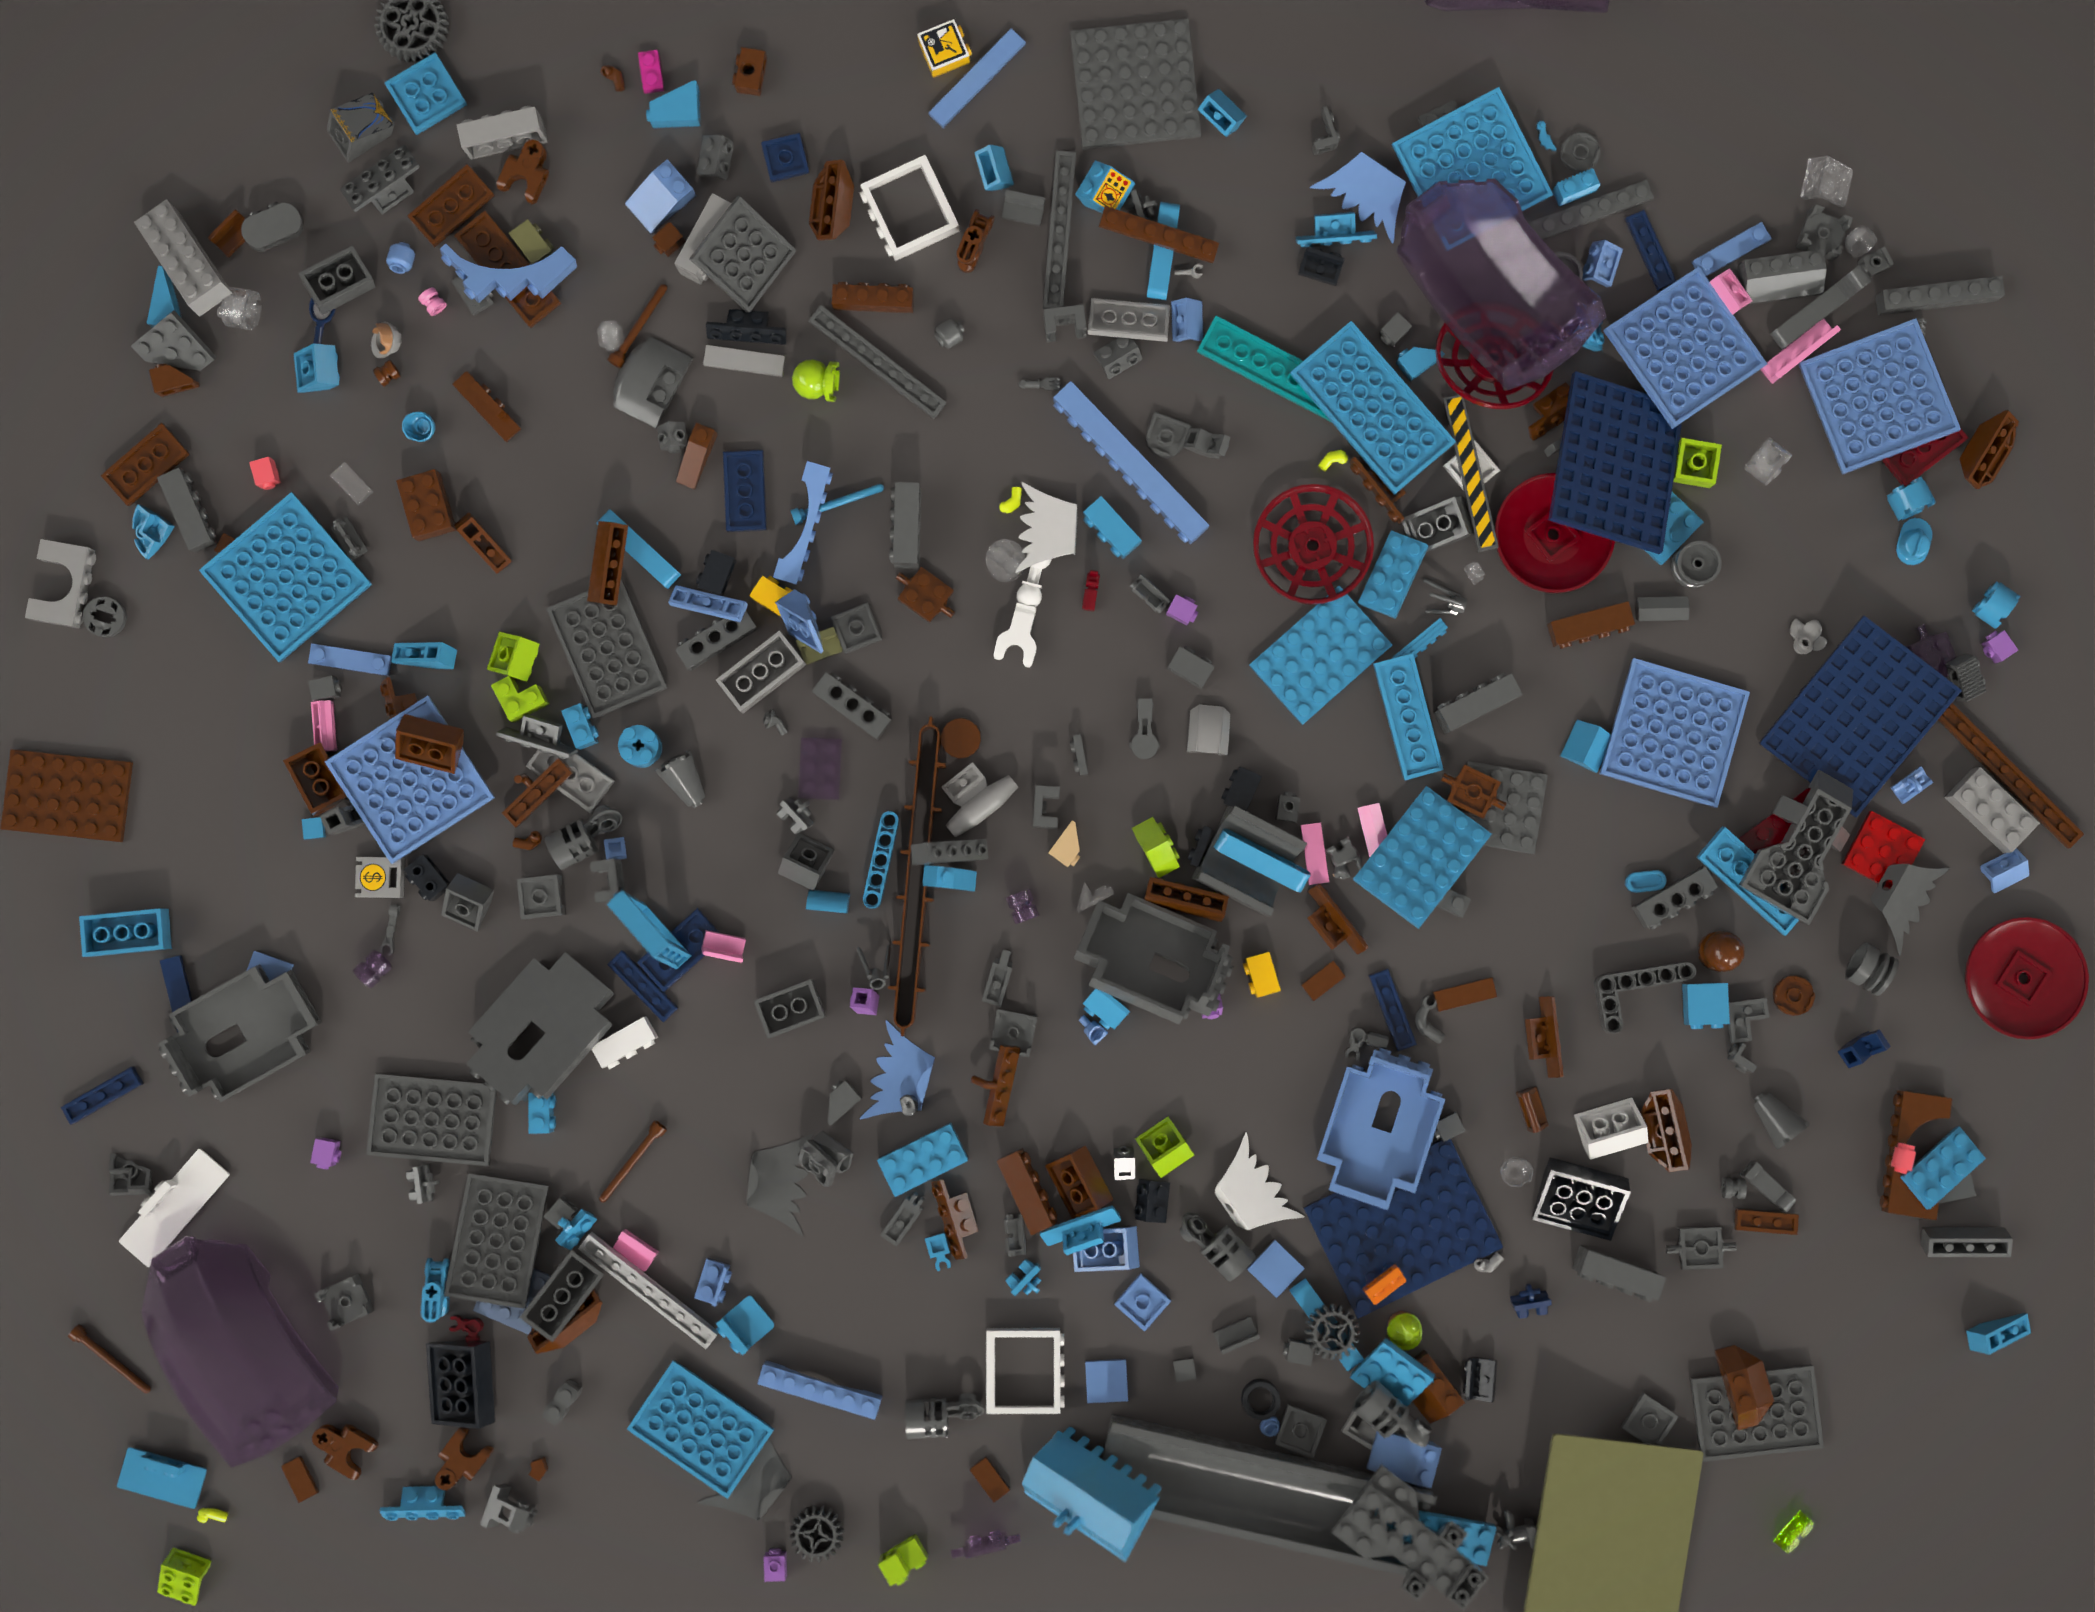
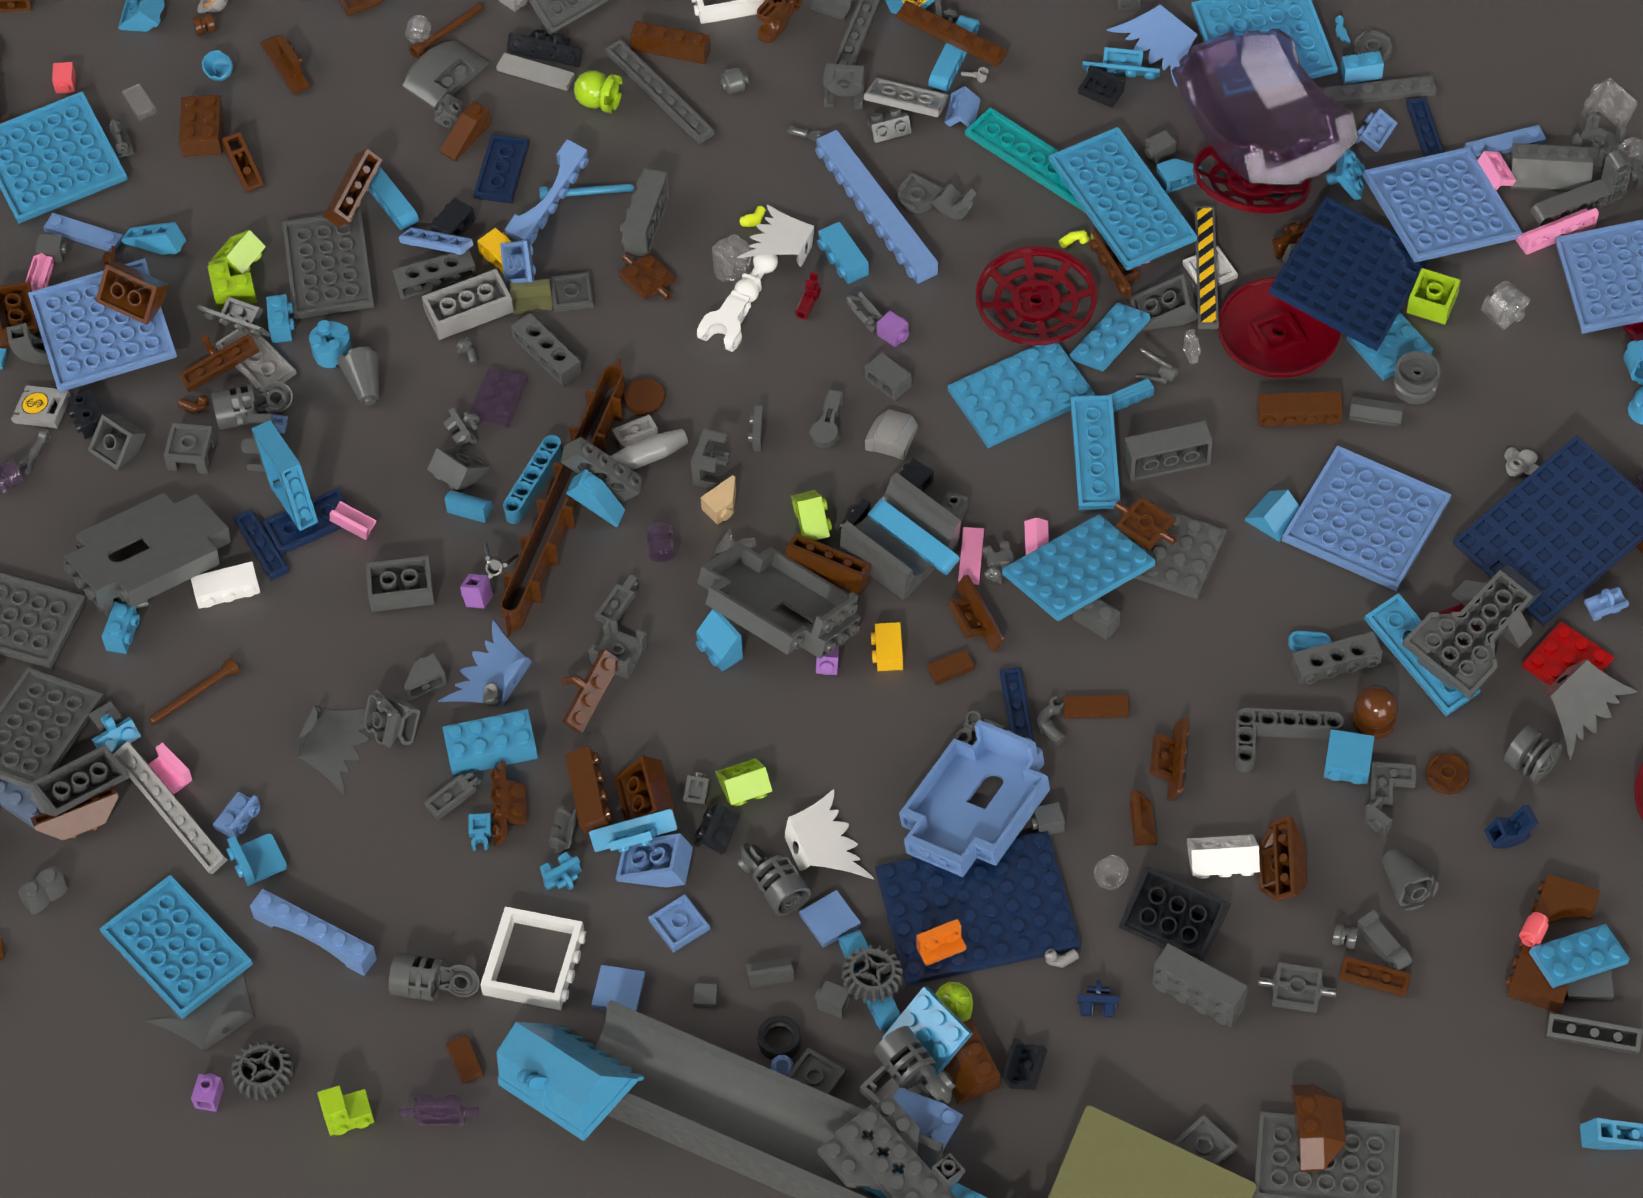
camera: 15 degrees right, 30 degrees down
medium blue piece [1079,1015,1108,1045] -> none

